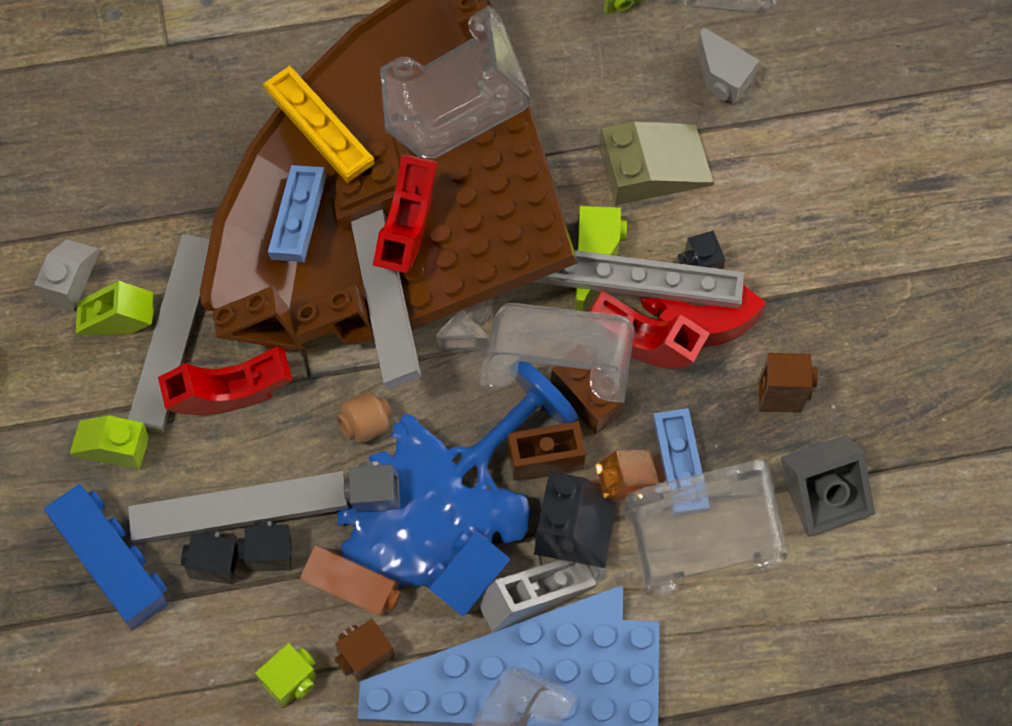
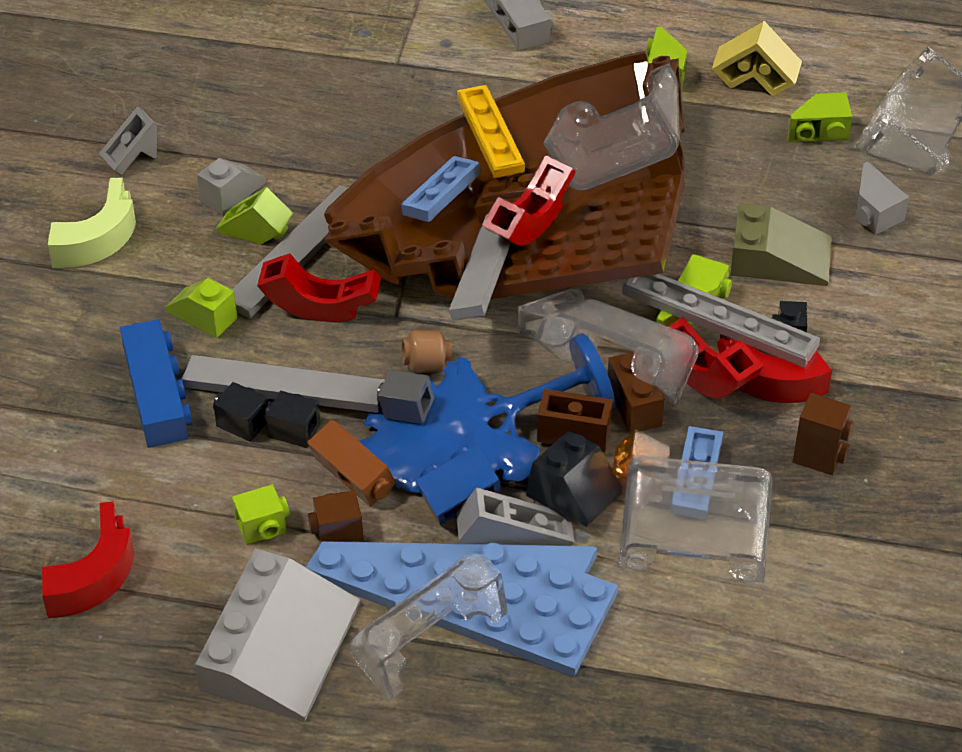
camera: 25 degrees right, 20 degrees down
dark grey slope [781,435,875,536] -> none

